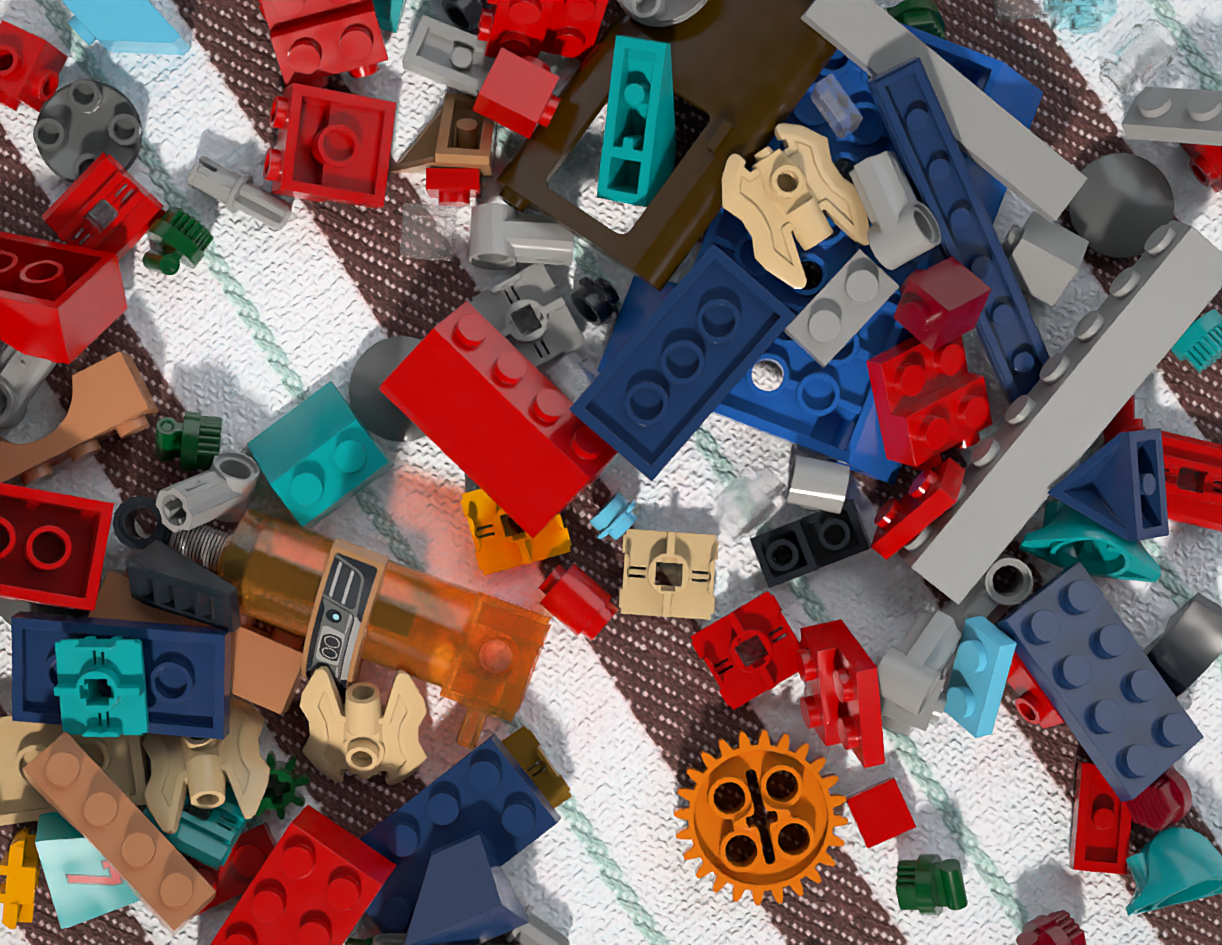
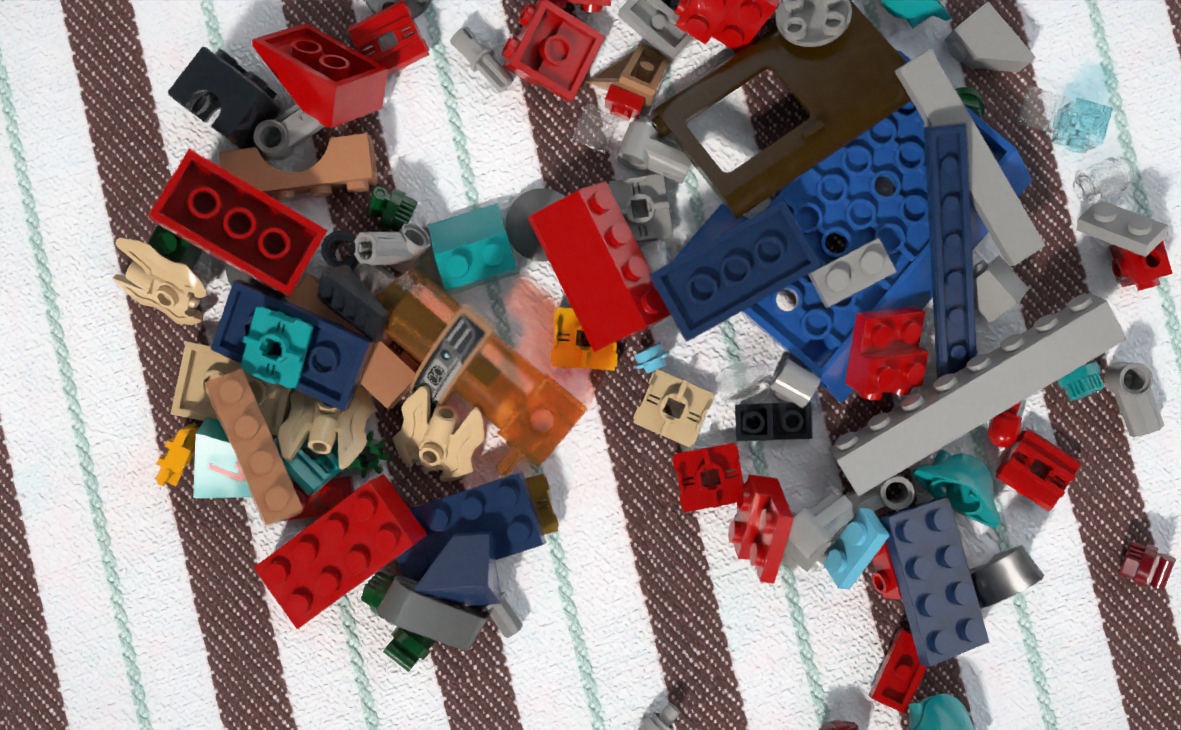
camera: 20 degrees right, 0 degrees up
dark green piece [143,206,214,275] -> none
brick [472,47,561,139] -> none
red brick [538,563,619,641] -> none
black plate [571,277,619,326] -> none
teal slope [596,35,676,207] -> none
orange gear [673,728,848,905] -> none
tan piece [722,123,870,289] -> none
clear tile [811,73,863,139] -> none
red tile [846,776,916,849] -> none
light grey piece [849,151,941,270] -> none
red plate [870,457,966,560] -> none
dark red brick [893,256,992,351] -> none
dark green piece [895,854,968,915] -> none
dark blue slope [1047,428,1169,541] -> none
dark grey dish [1067,153,1174,259] -> none
dark red piece [1125,764,1192,831] -> none

